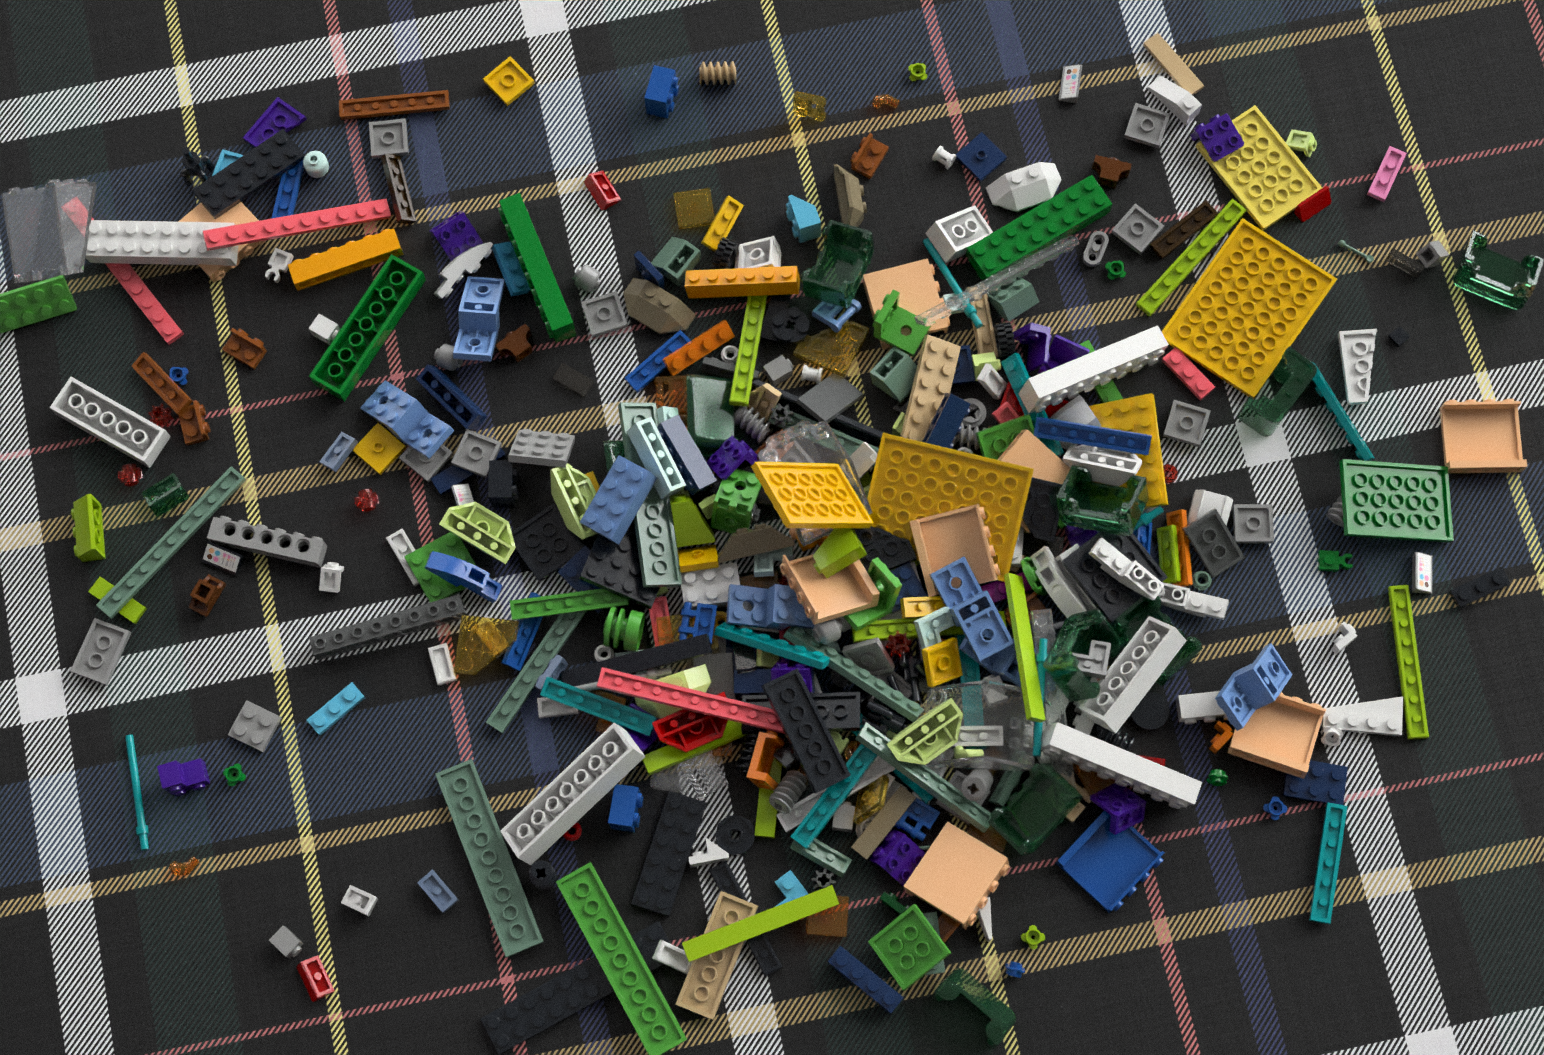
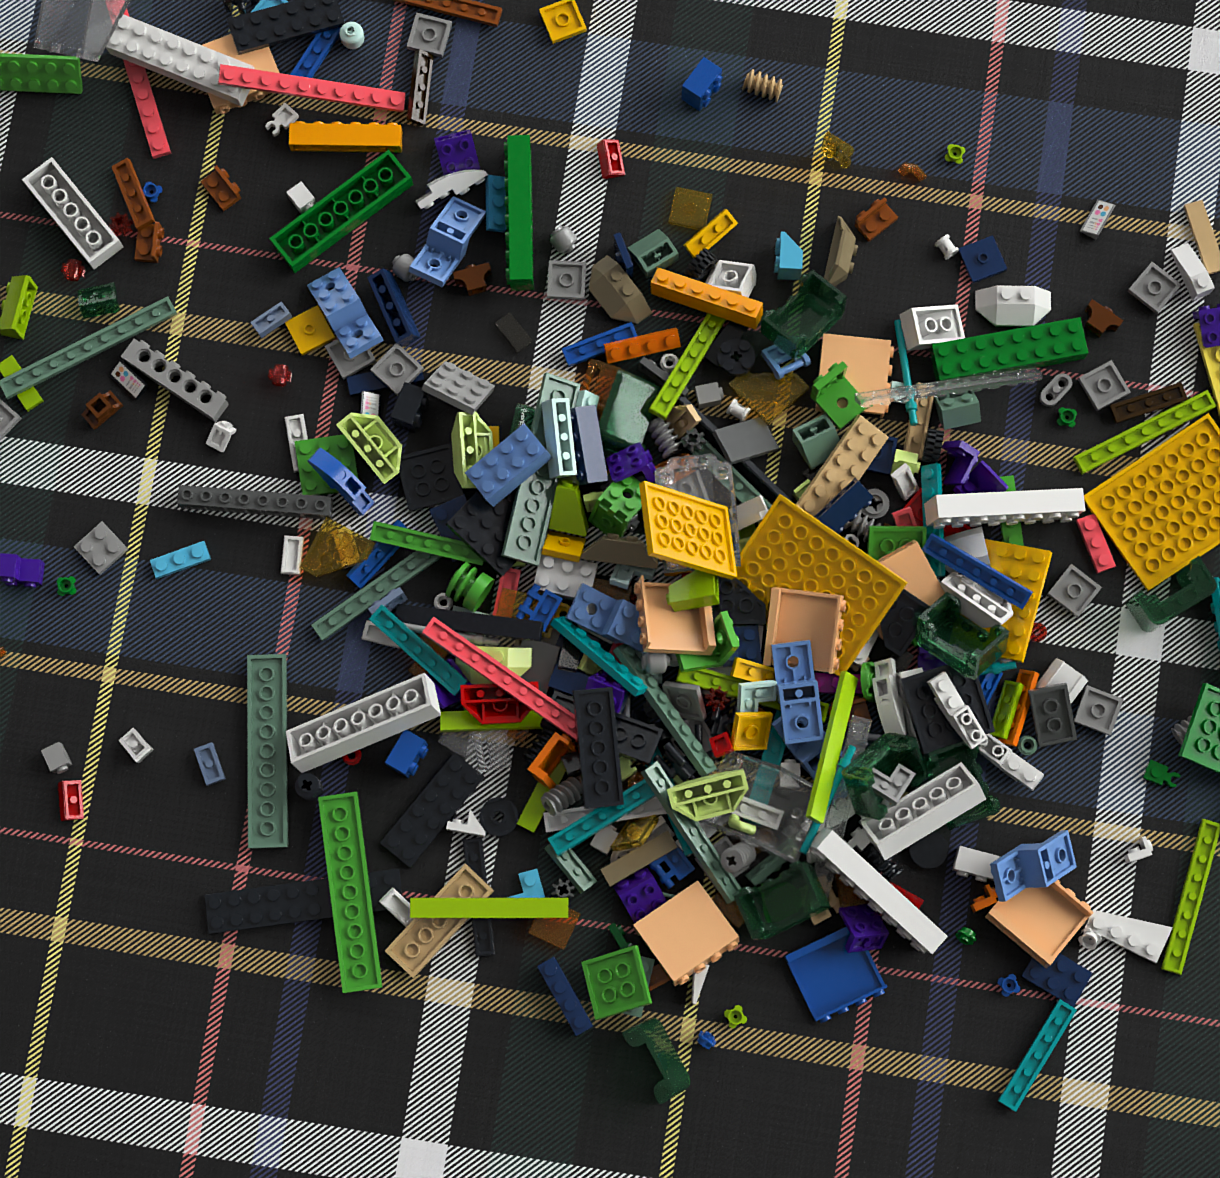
camera: 20 degrees right, 5 degrees up
none -> red plate [709,731,734,758]

